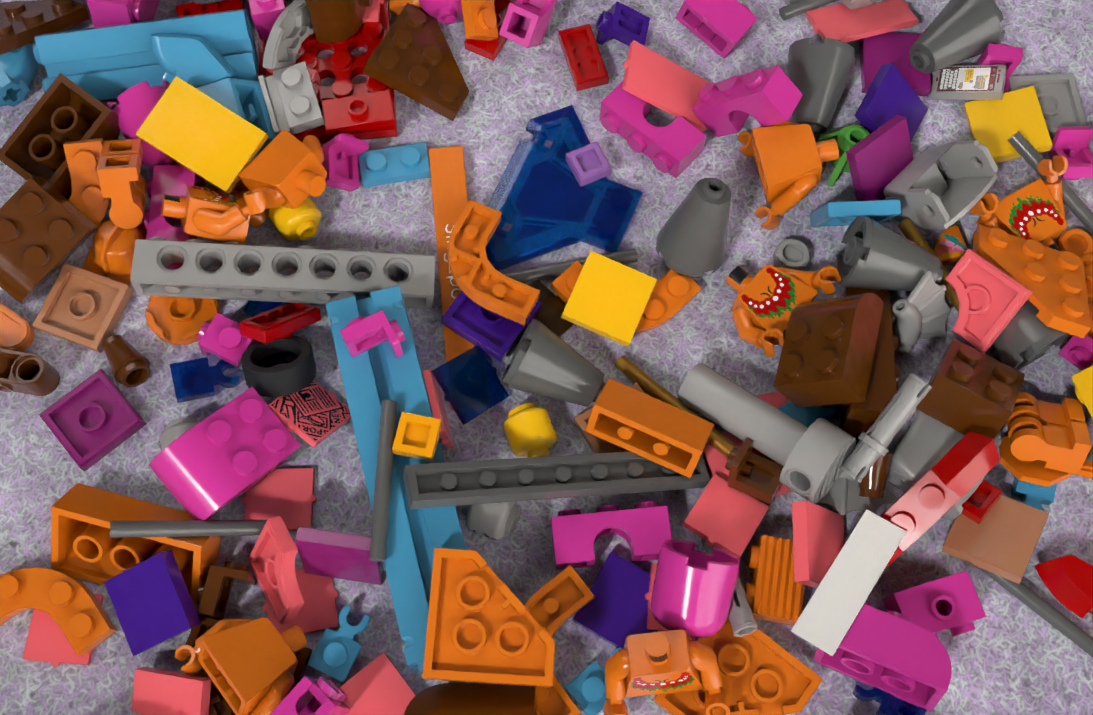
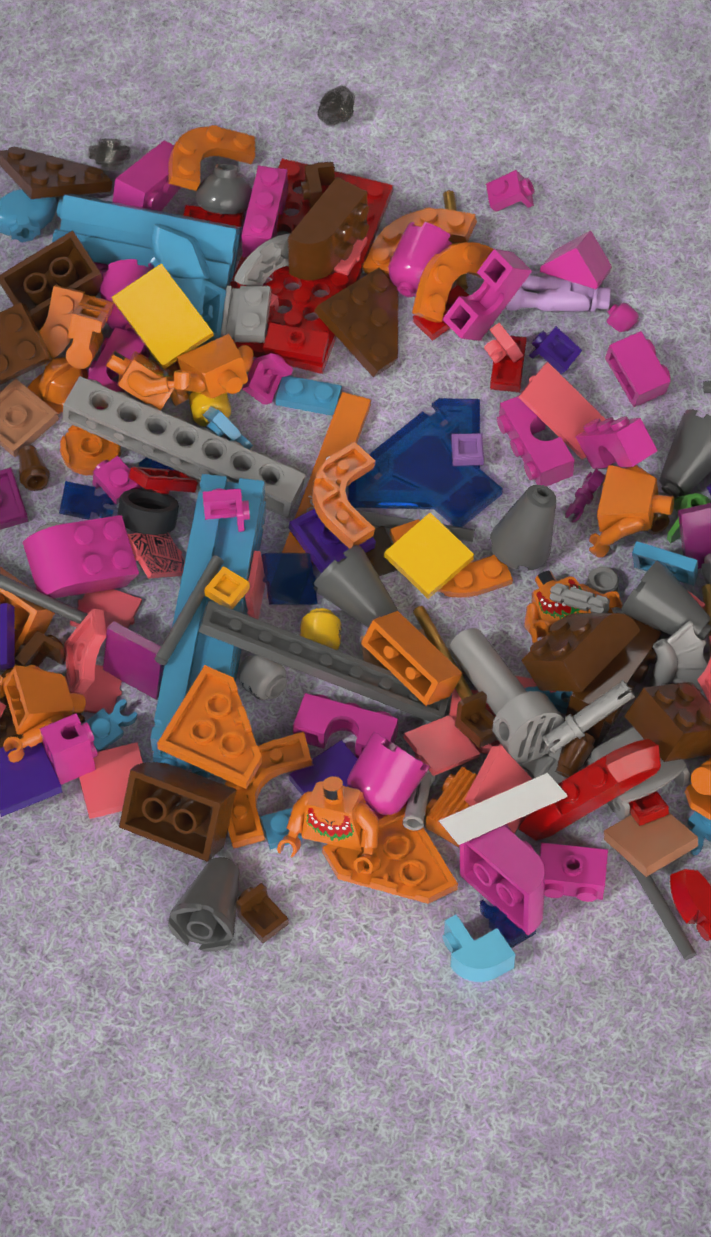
camera: 25 degrees right, 10 degrees down
none -> dark azure plate [203,407,253,450]
none -> coral tile [484,323,523,363]
none -> light grey axle [550,583,610,613]
none -> magenta piece [565,468,606,523]

